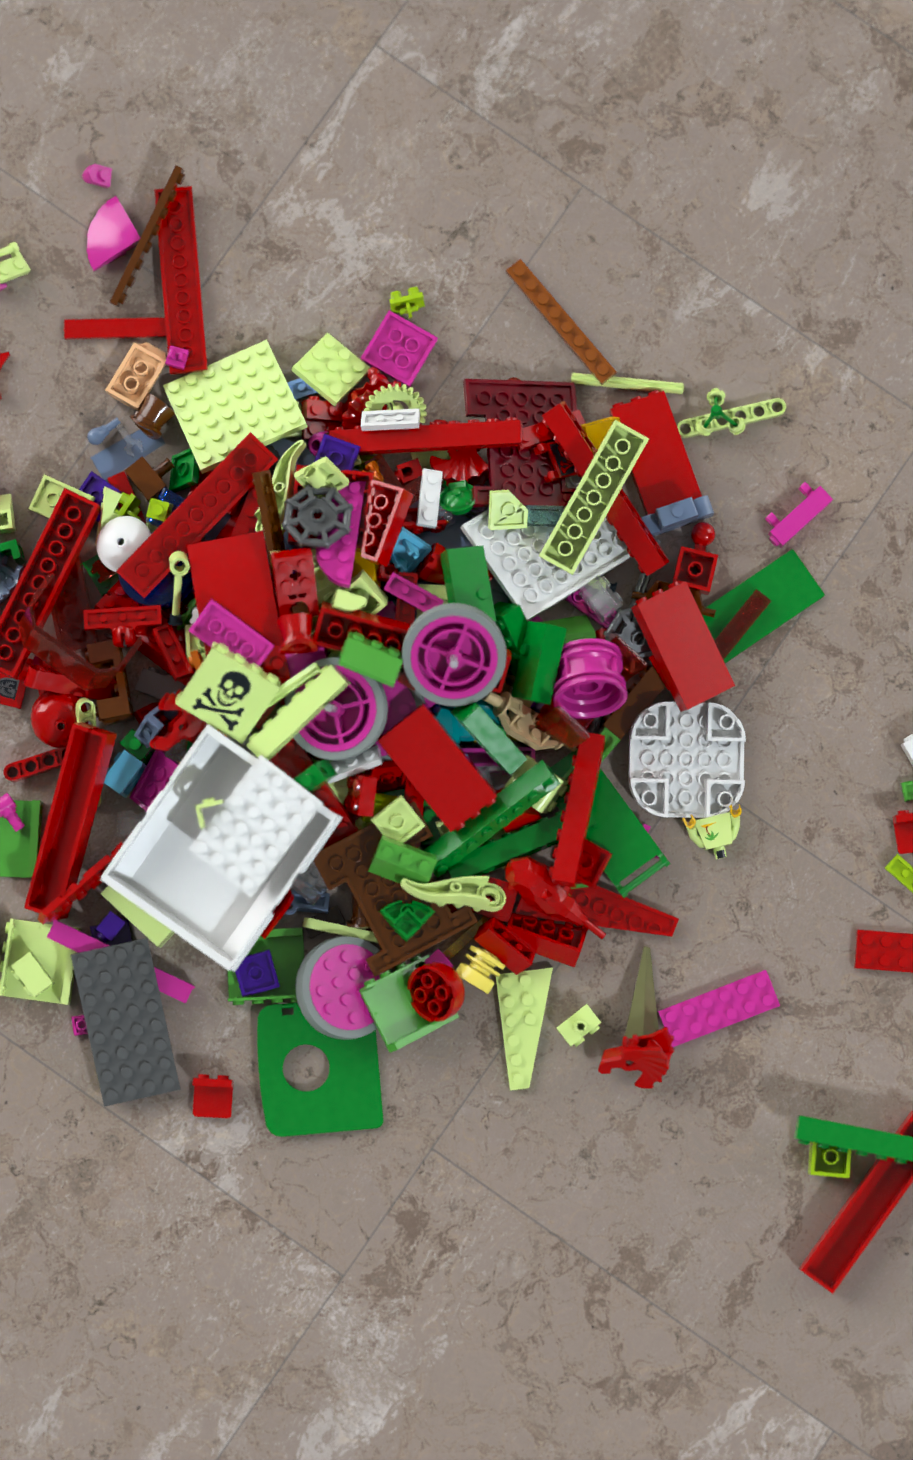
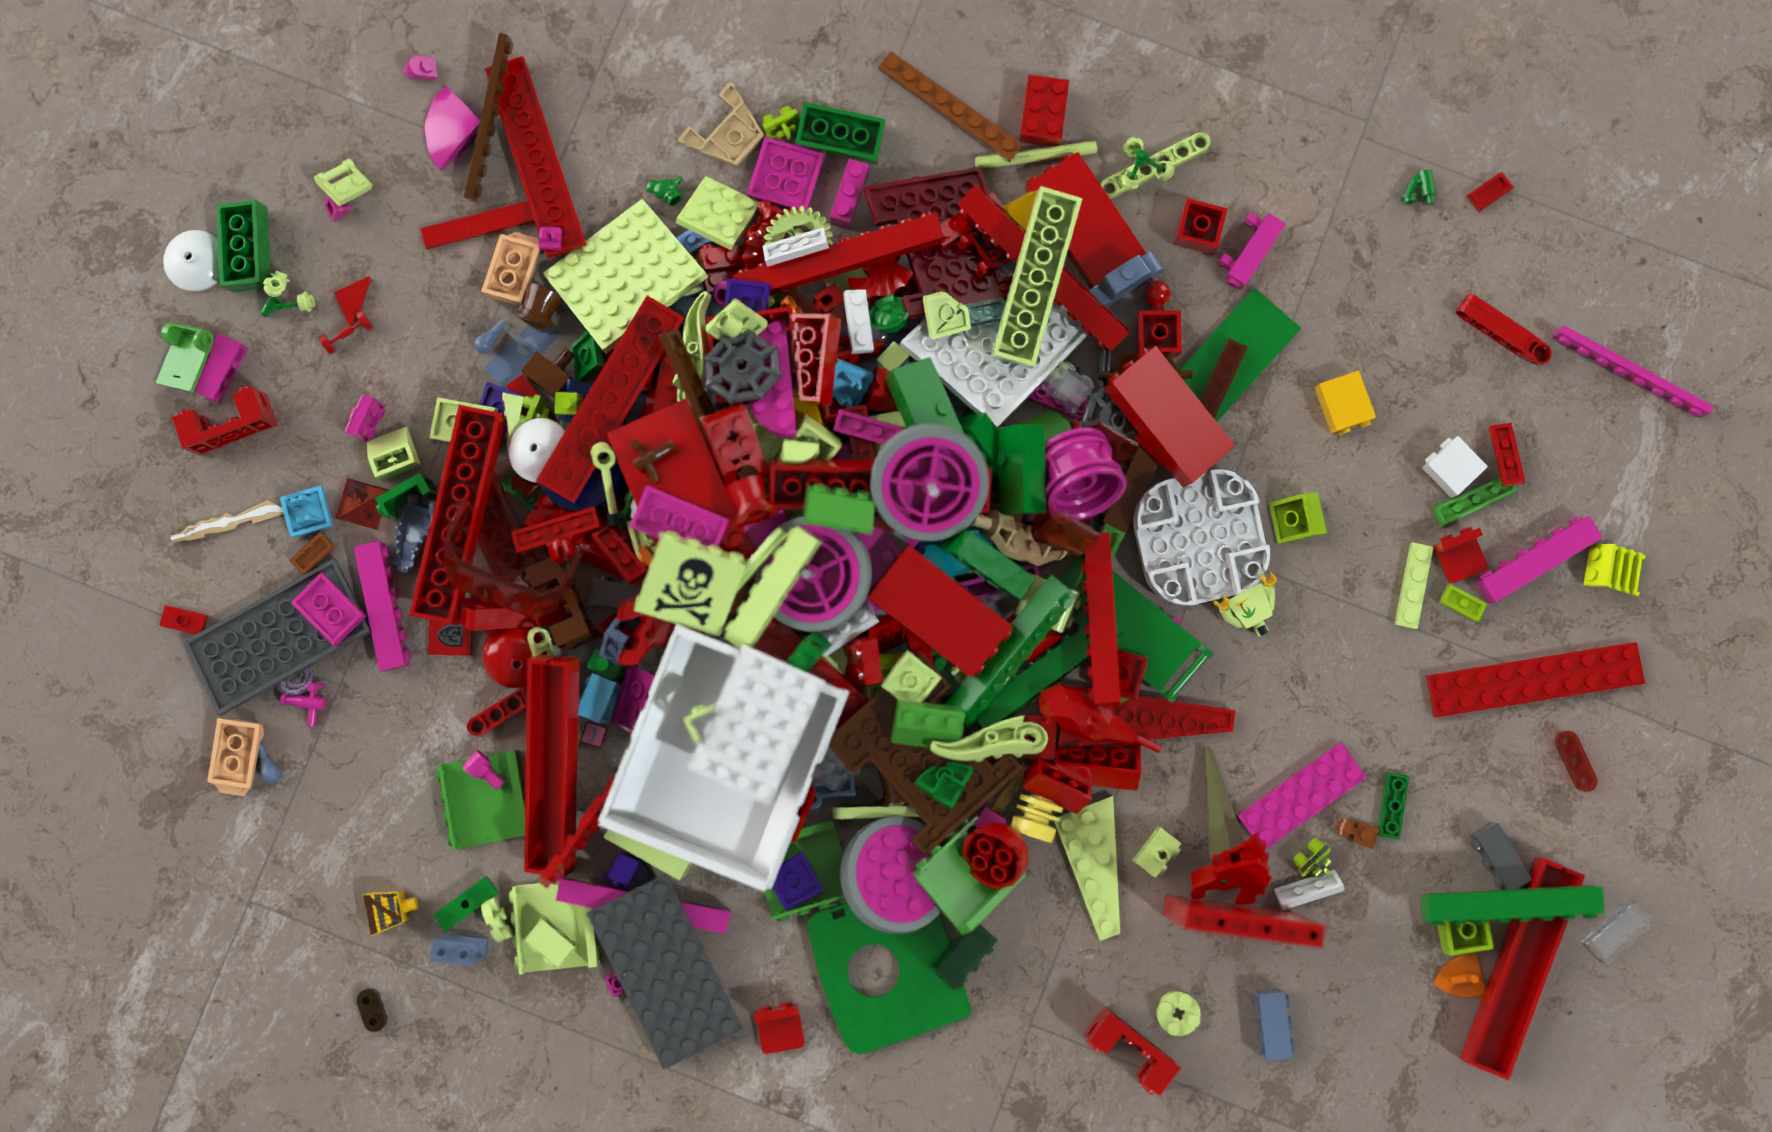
camera: 15 degrees left, 0 degrees up
none -> bright pink tile [580,721,608,748]
none -> reddish brown piece [631,439,677,484]
none -> green animal [646,176,683,206]
none -> tan wing [677,81,764,167]
none -> green brick [795,102,886,165]
none -> dark pink brick [830,159,869,230]
none -> yellowish green brick [877,341,910,372]
none -> clear green brick [929,923,998,991]
none -> red brick [1019,74,1070,147]
none -> red plate [1084,1006,1181,1096]
none -> yellowish green plate [1156,991,1201,1036]
none -> red brick [1163,894,1326,948]
none -> red brick [1173,198,1228,255]
none -> sand blue brick [1254,989,1295,1061]
none -> lime slope [1269,492,1327,544]
none -> white plate [1274,870,1344,910]
none -> lime hips [1292,838,1332,878]
none -> yellow brick [1315,371,1376,436]
none -> dark orange plate [1336,818,1379,849]
none -> green tile [1377,772,1409,840]
none -> yellowish green plate [1394,542,1433,630]
none -> orange shield [1433,952,1485,997]
none -> dark grey brick [1469,822,1532,890]

